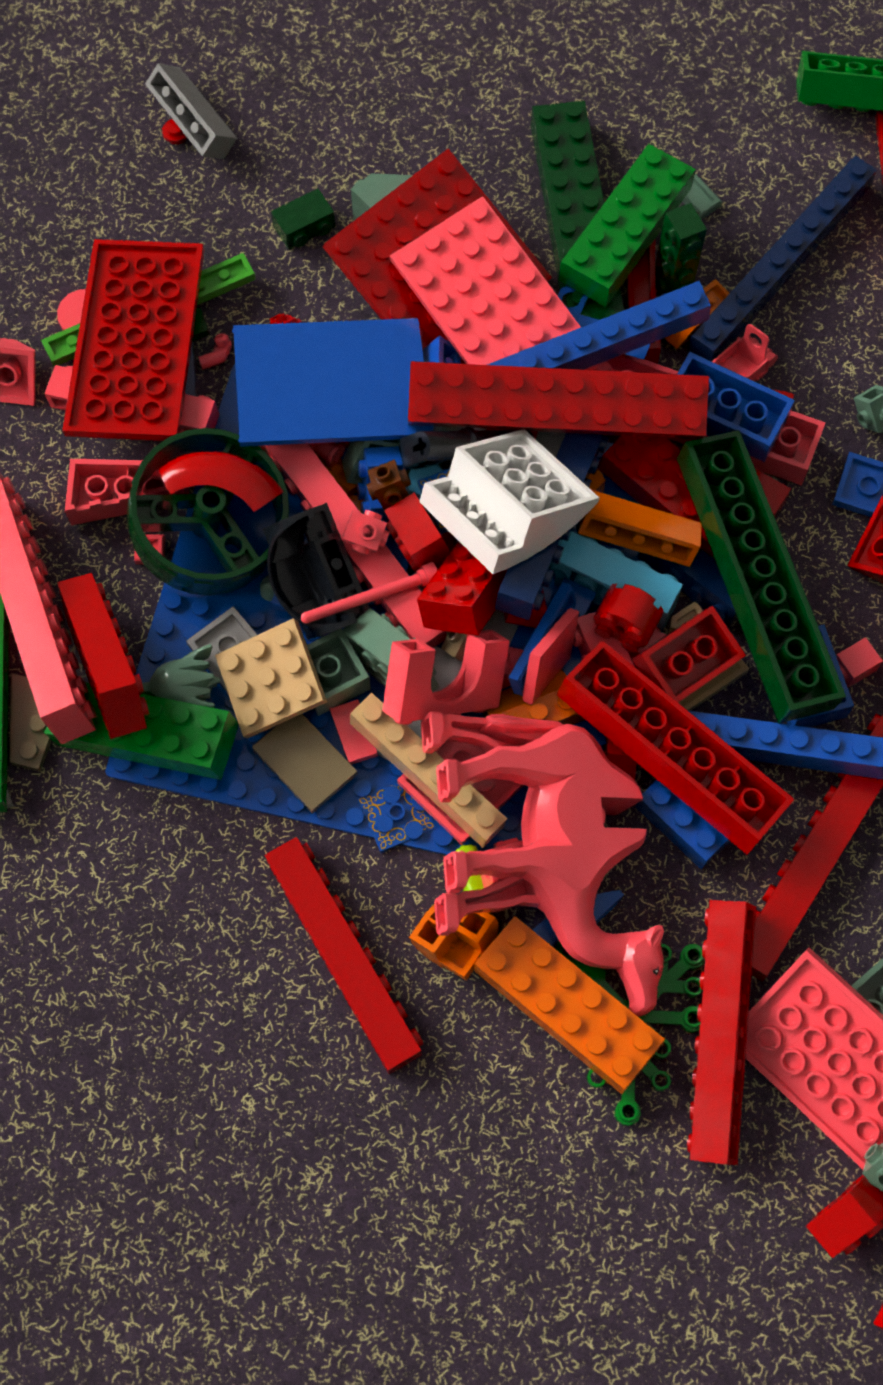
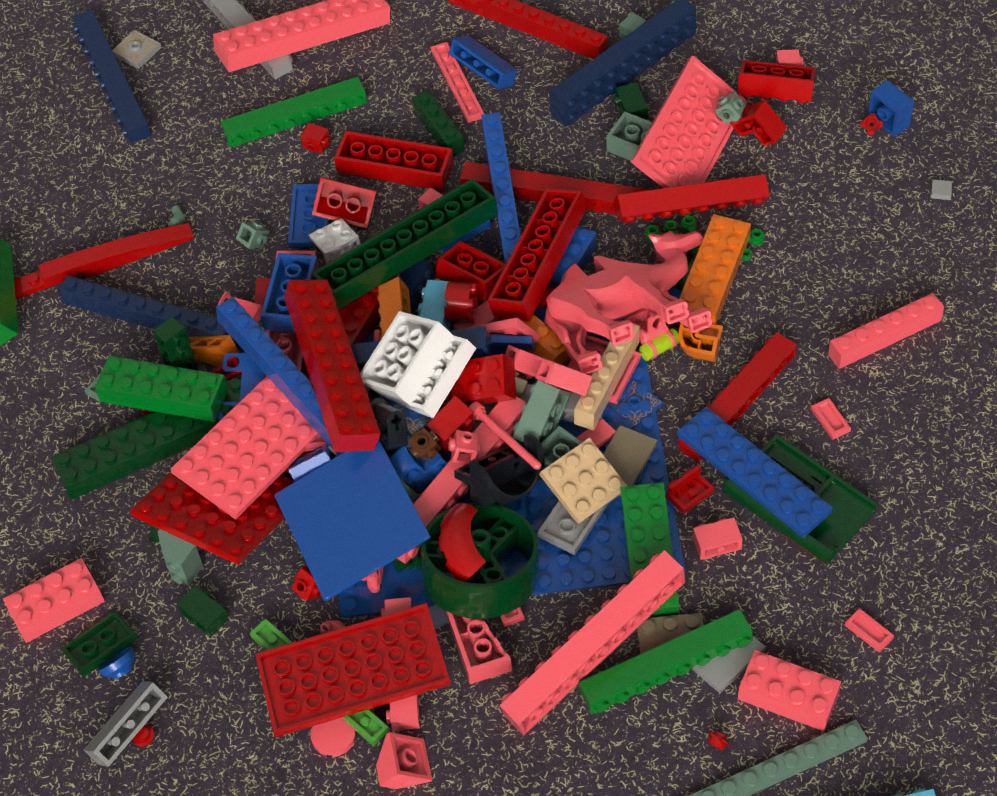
camera: 105 degrees left, 15 degrees down
red brick [57,573,149,739] -> none
sand green piece [141,644,220,708] -> none
none -> coral brick [3,558,105,643]
none -> dark green tile [60,611,138,678]
none -> blue piece [97,646,135,679]
none -> white bracket [309,219,361,264]
none -> red bracket [666,465,715,515]
none -> blue plate [677,407,833,538]
none -> coral brick [692,518,743,560]
none -> dark green piece [722,434,878,565]
none -> coral tile [811,398,851,440]
none -> coral brick [828,293,944,369]

